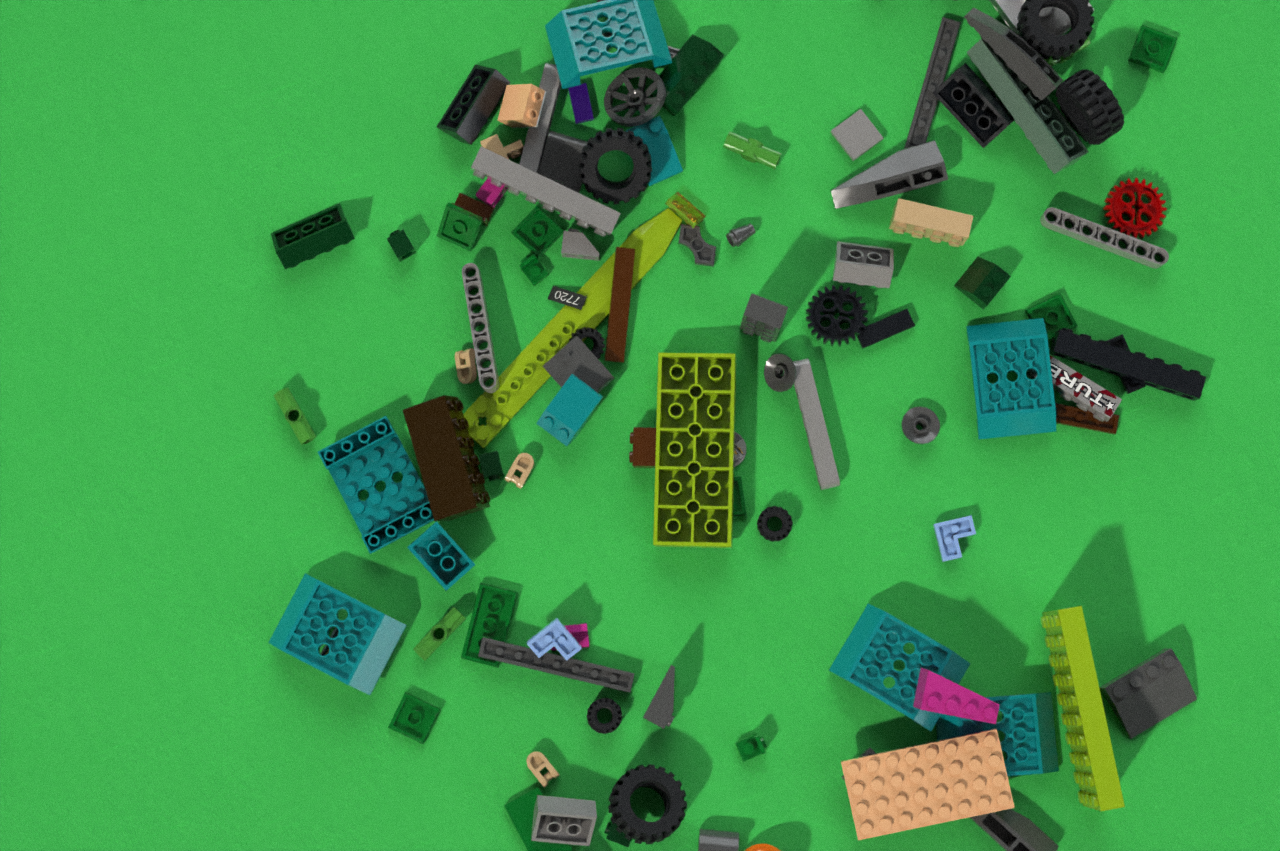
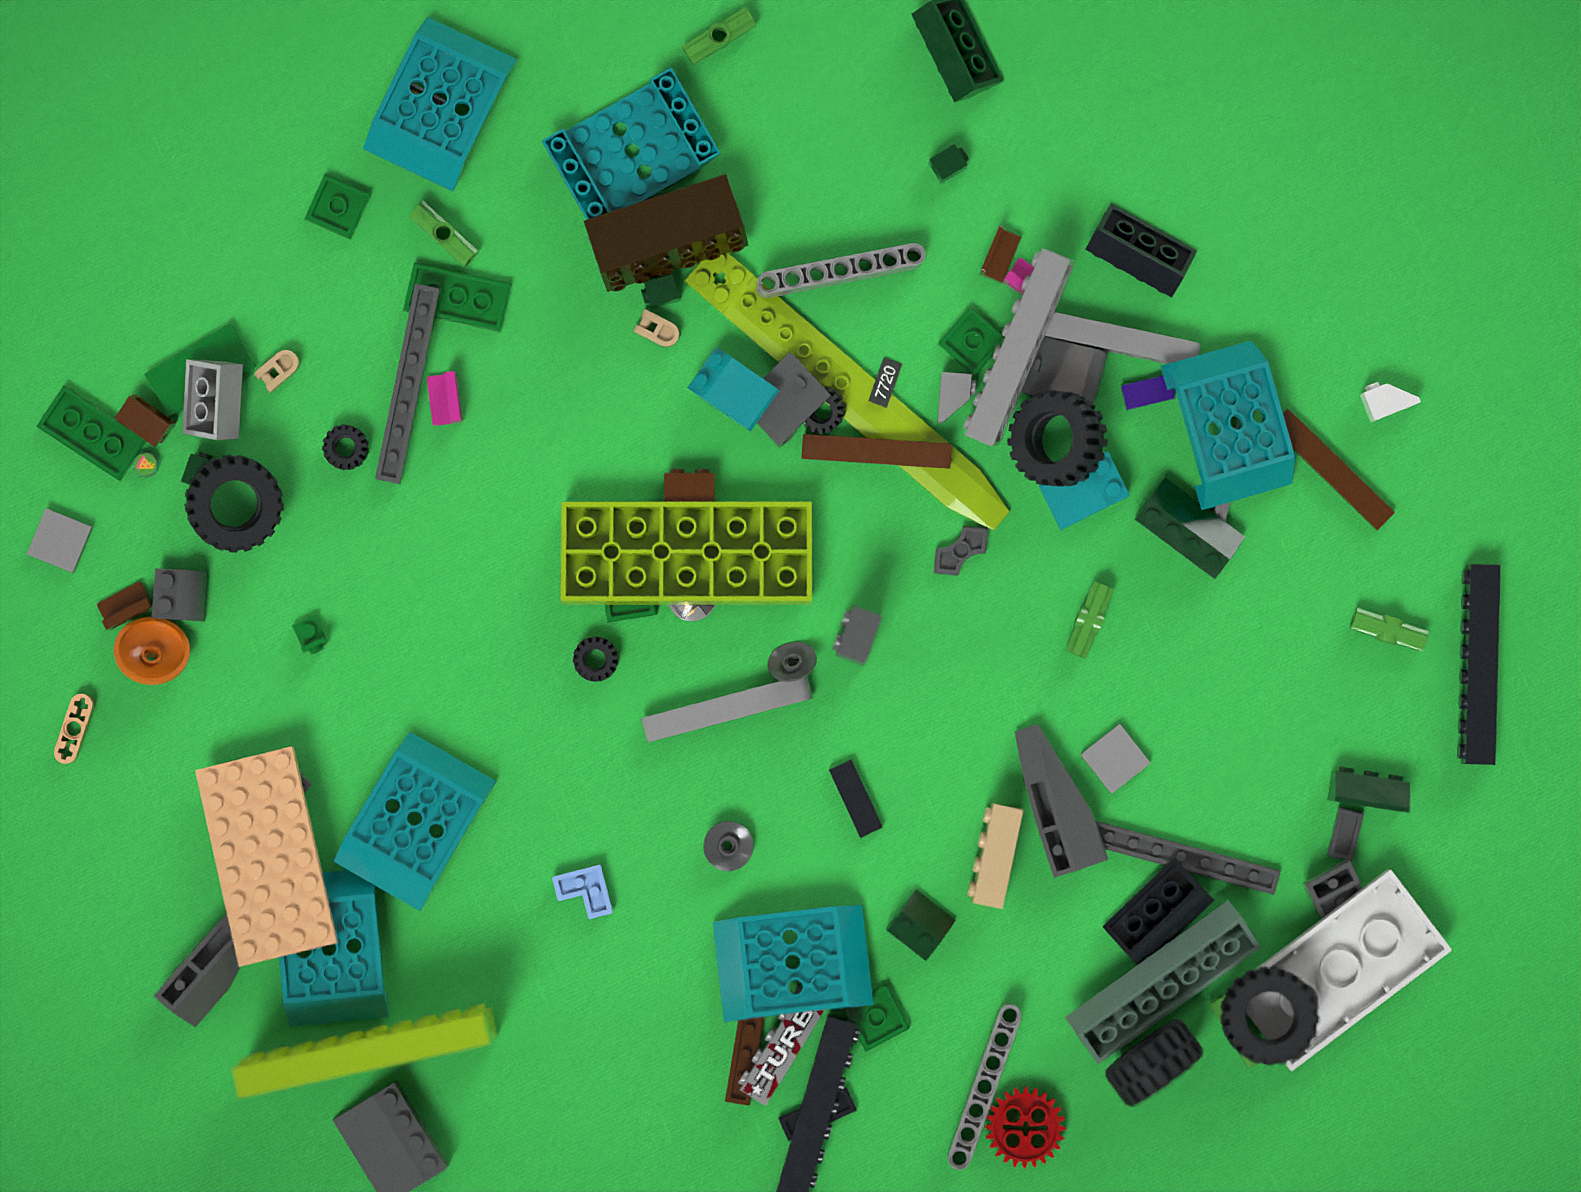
camera: 85 degrees right, 5 degrees up
teal slope [407,521,475,591] -> none
green tile [437,202,483,251] -> none
tan plate [455,348,477,384] -> none
tan brick [480,134,524,159] -> none
light nougat piece [497,84,546,128] -> none
green bracket [519,254,549,286] -> none
light blue plate [527,618,582,661] -> none
dark grey wheel [604,68,666,127] -> none
dark grey slope [643,665,675,729] -> none
clear yellow plate [665,192,706,228] -> none
dark grey cone [726,223,756,247] -> none
black gear [806,285,868,347] -> none
light grey slope [833,241,894,288] -> none
dark pink wedge [913,668,999,724] -> none
dark grey wedge [964,8,1063,101] -> none
green tile [1128,25,1177,73] -> none

